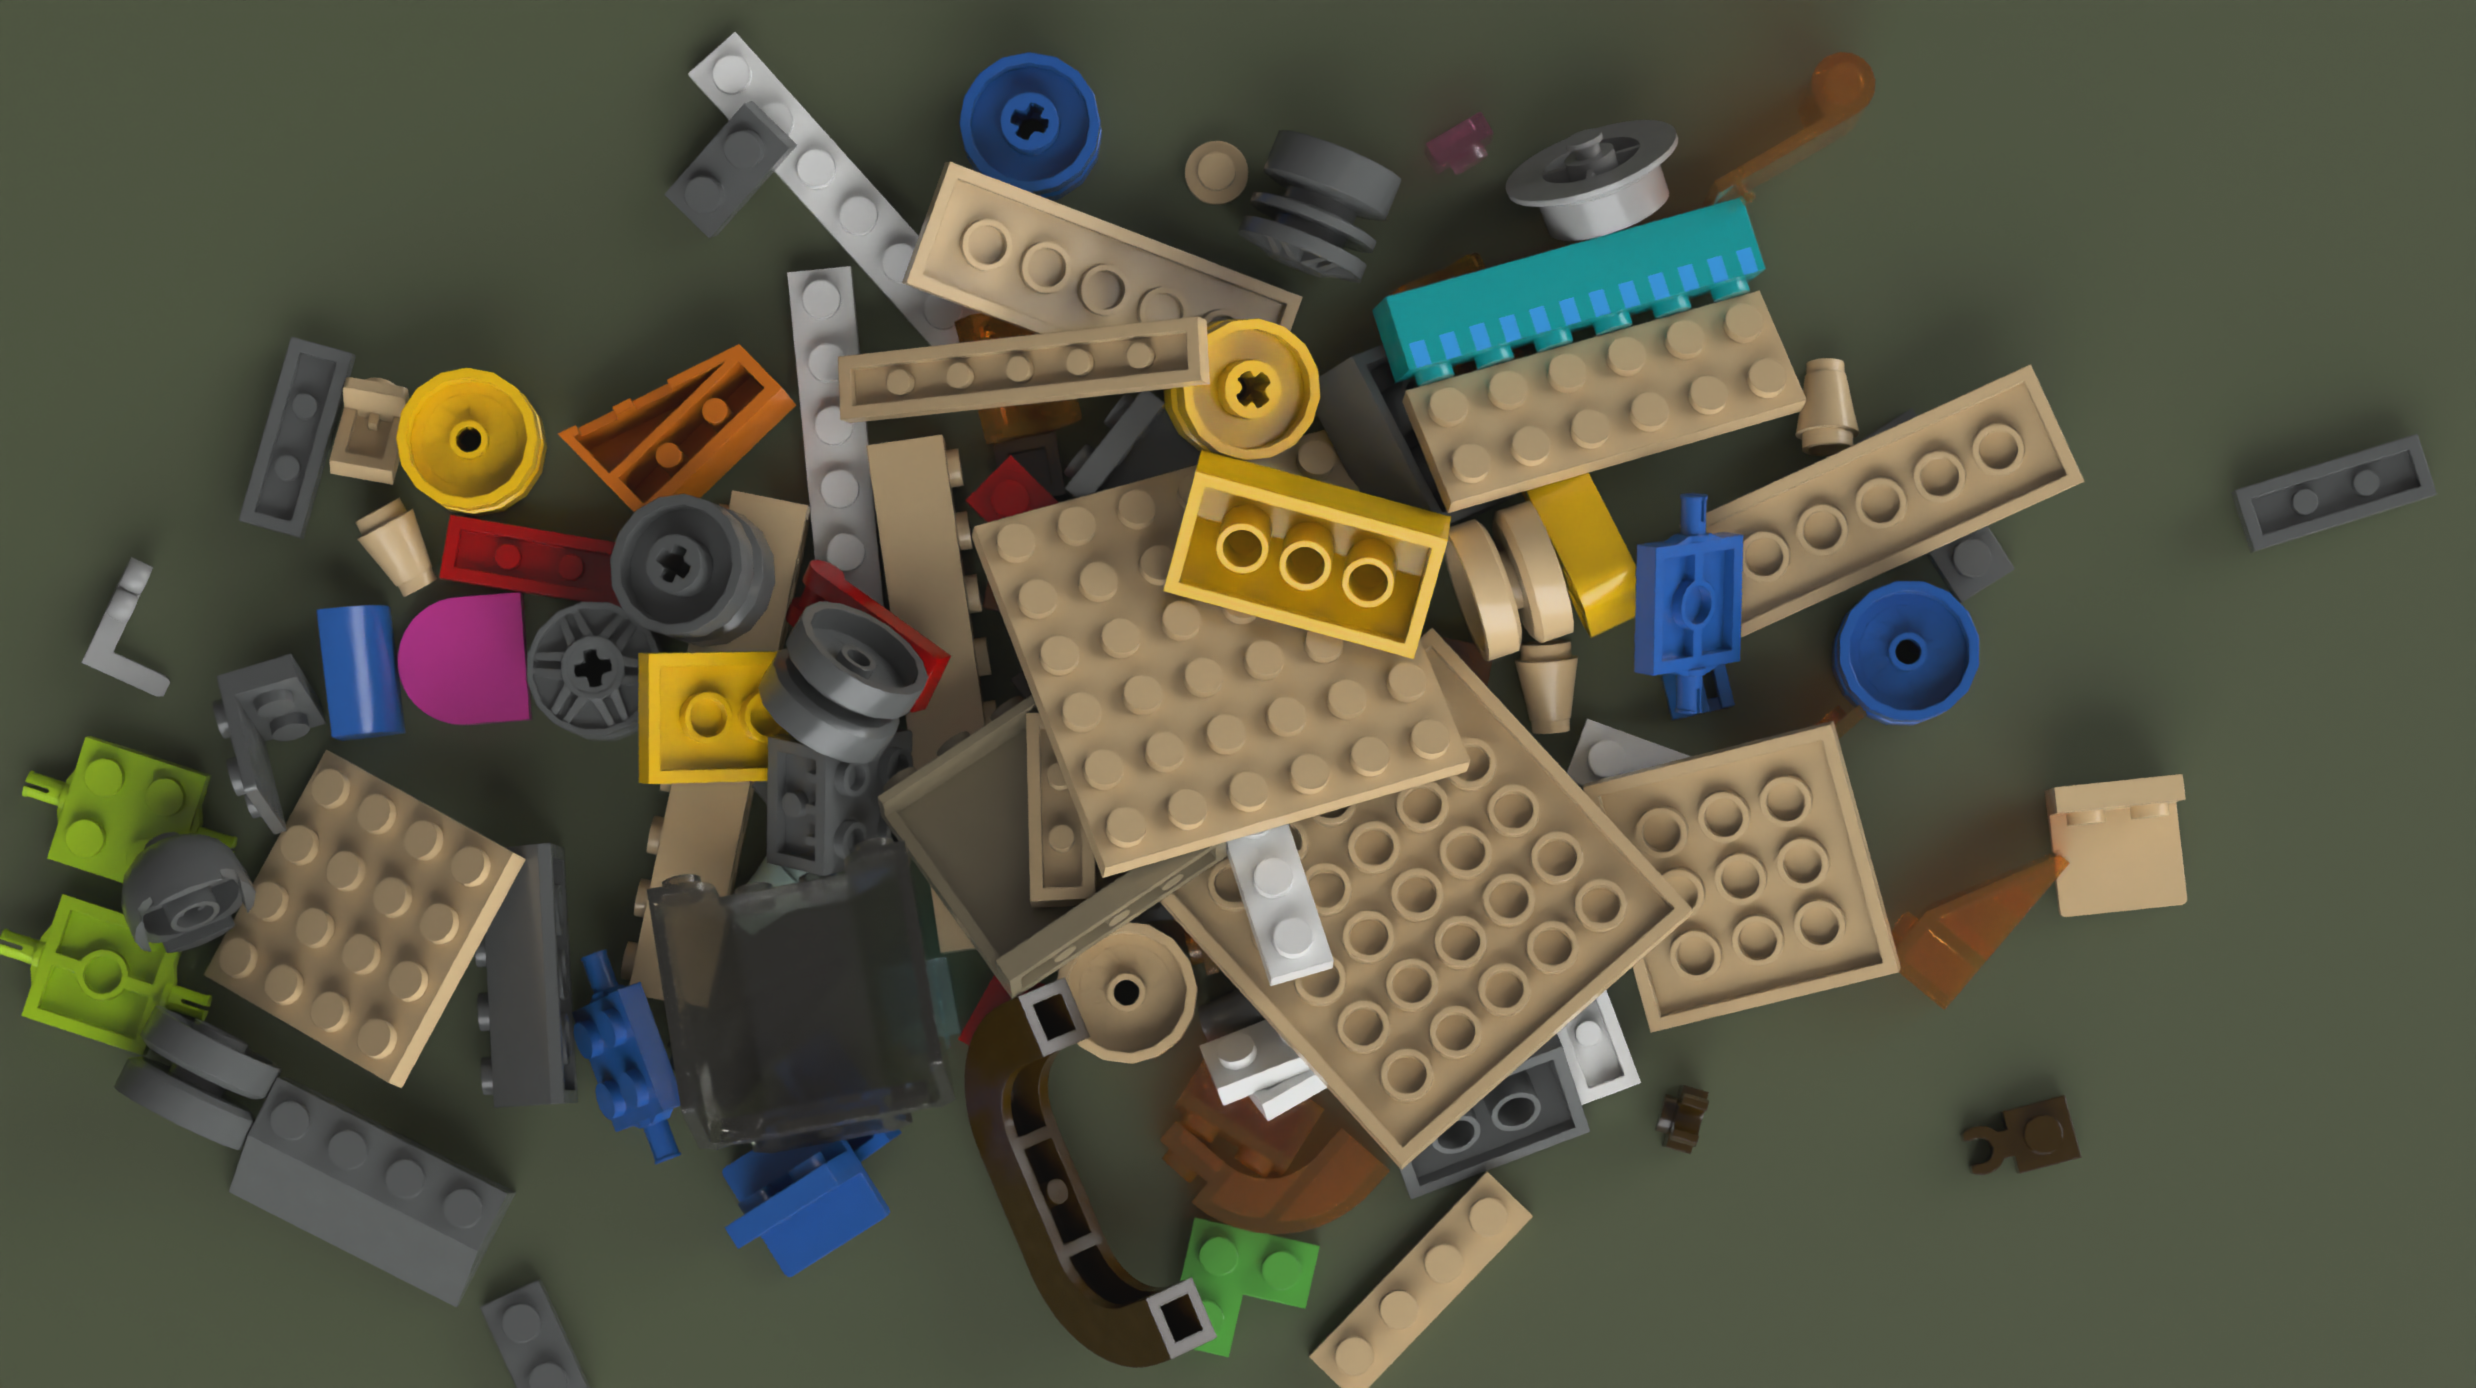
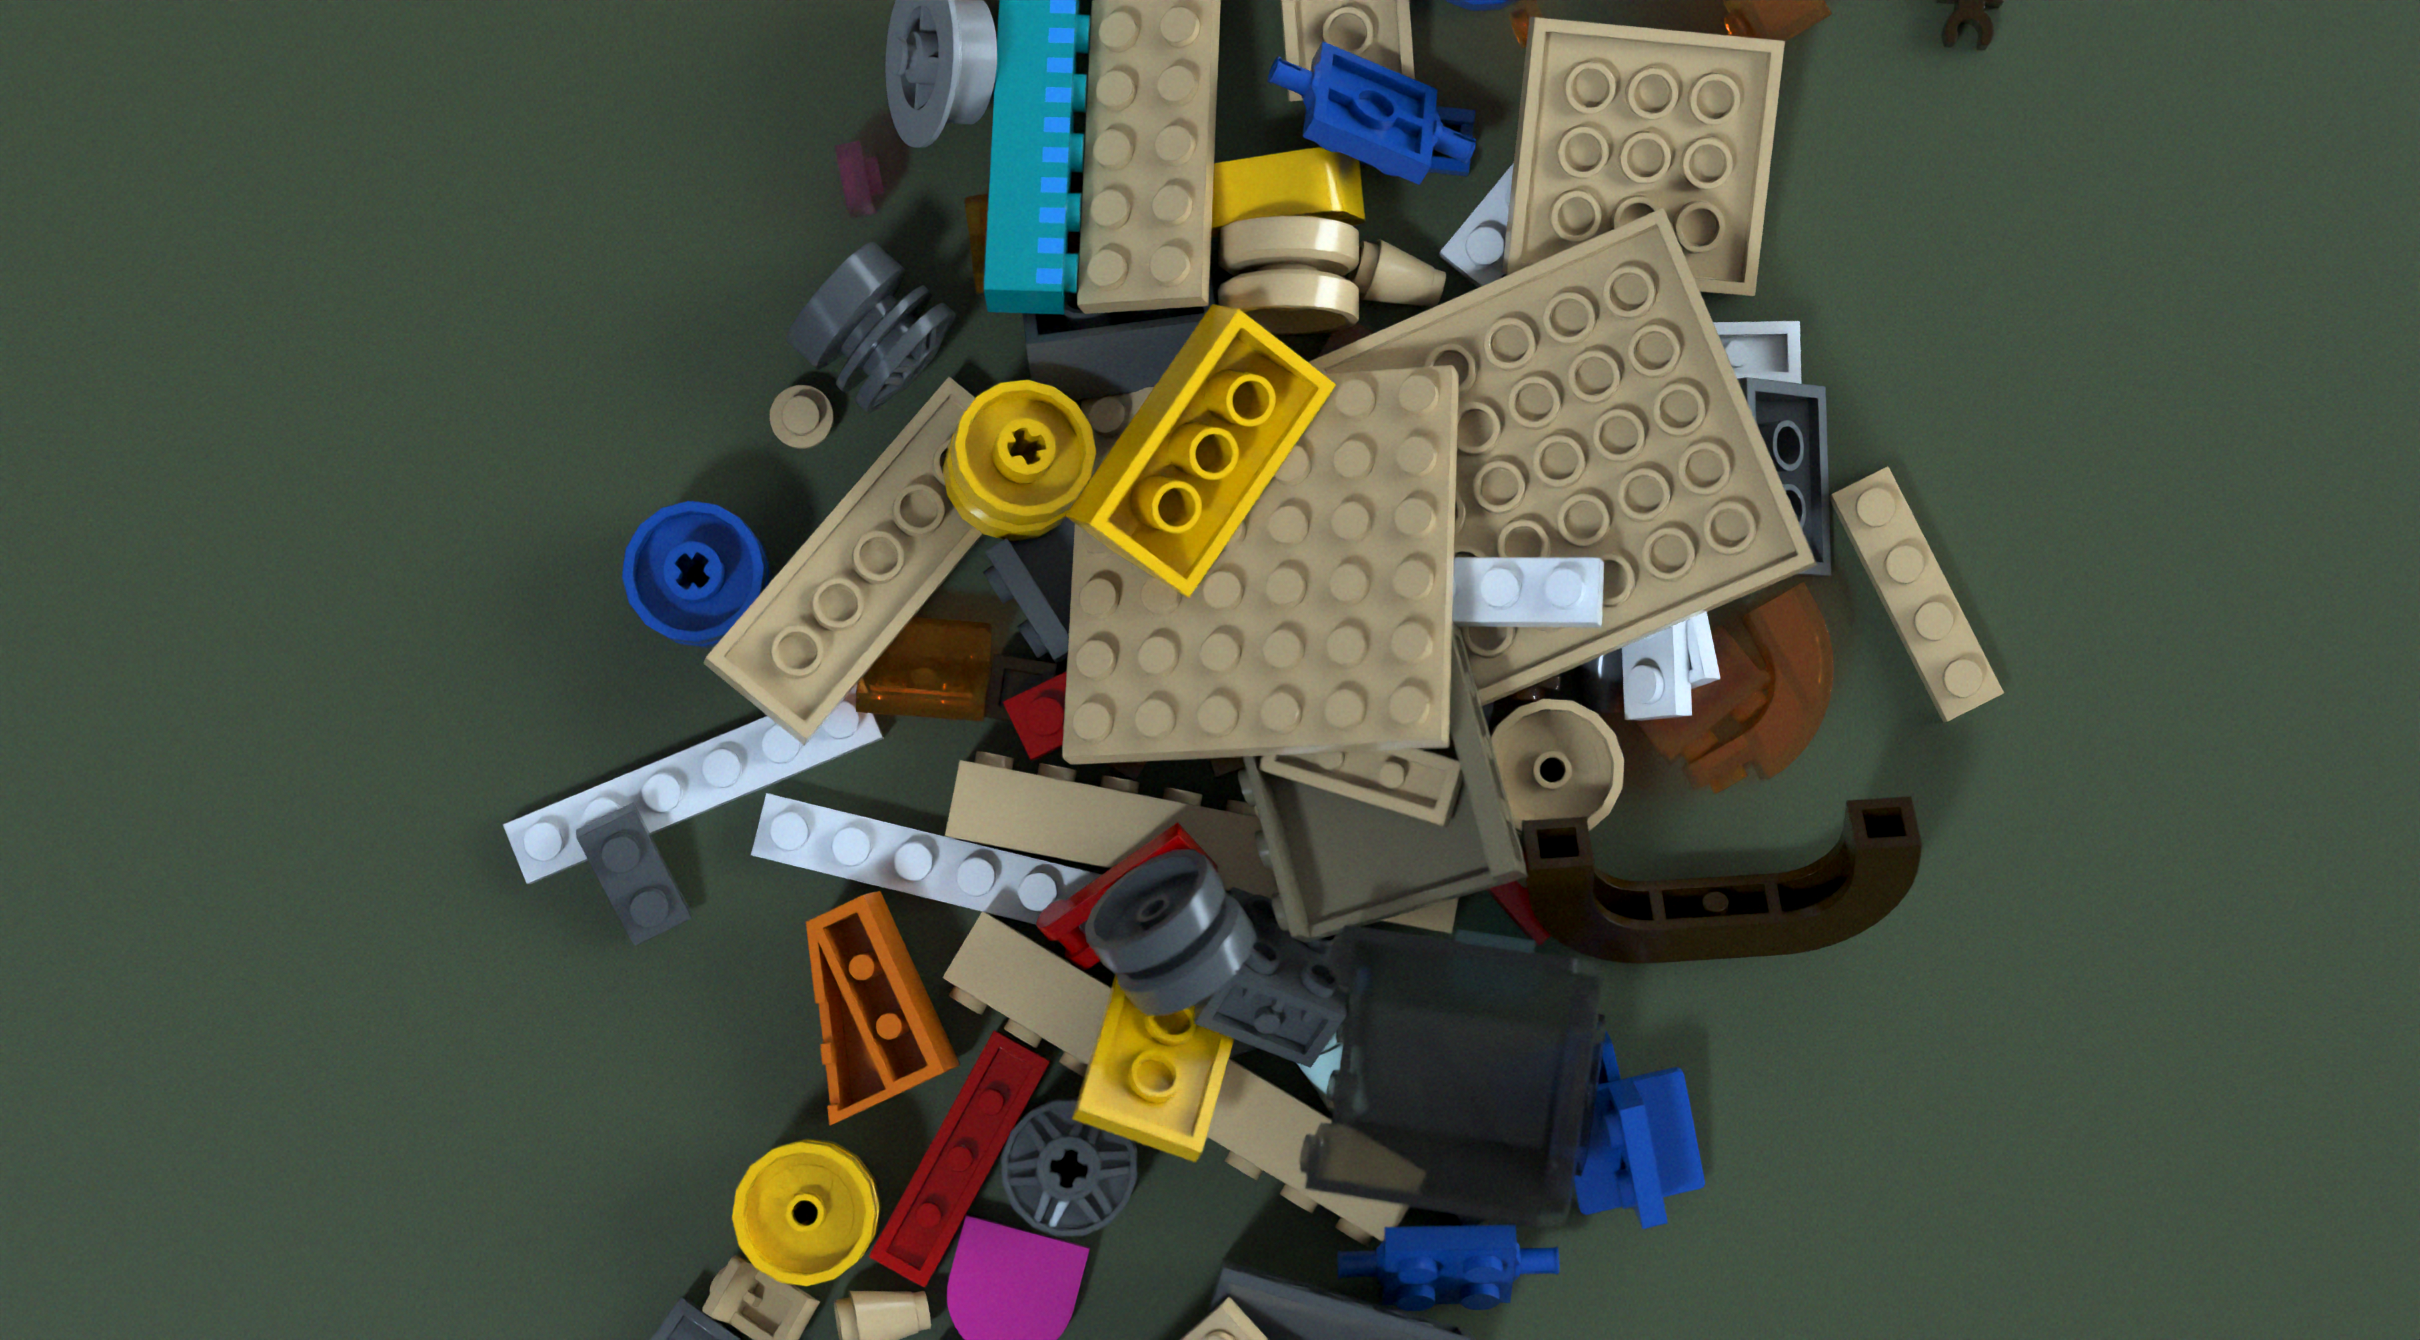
camera: 75 degrees left, 0 degrees up
dark grey wheel [610,494,775,647] -> none
tan plate [838,316,1210,423] -> none
bright green plate [1180,1217,1320,1357] -> none
dark brown plate [1655,1085,1709,1154] -> none

